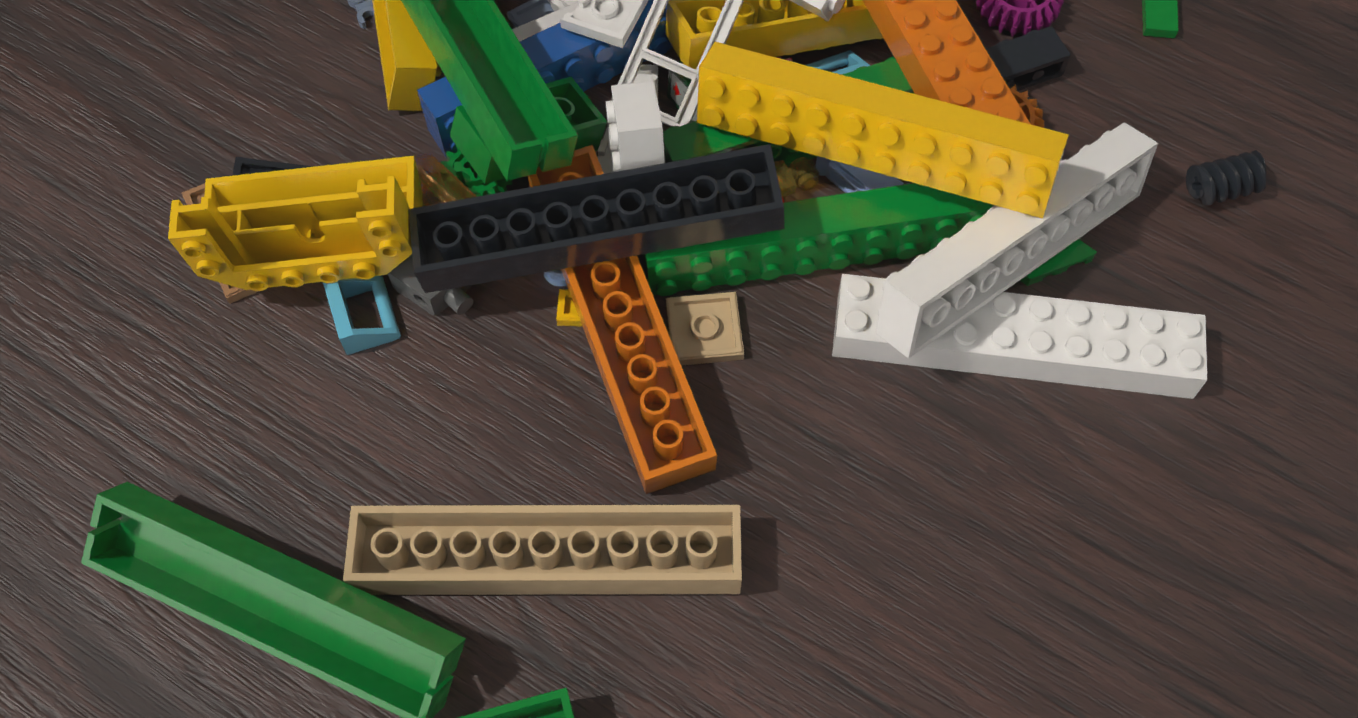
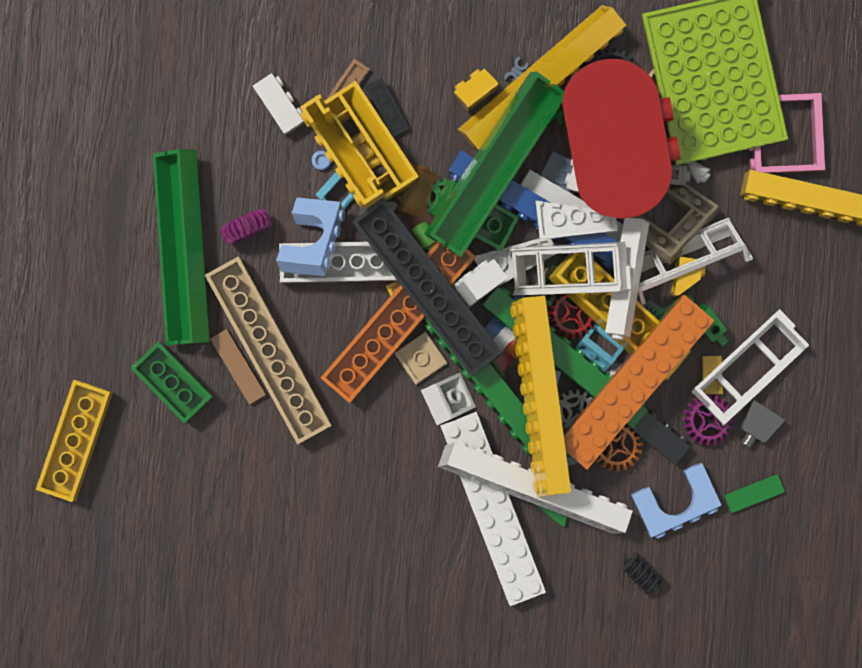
camera: 60 degrees right, 25 degrees up
none -> medium nougat tile [210,329,266,405]
none -> magenta gear [220,209,272,245]
none -> white brick [253,73,304,136]
none -> light blue arch [276,197,345,276]
none -> white brick [279,242,396,283]
none -> light blue tile [312,151,331,170]
none -> white slope [421,373,476,425]
none -> yellow slope [454,69,499,112]
none -> light blue arch [630,463,721,539]

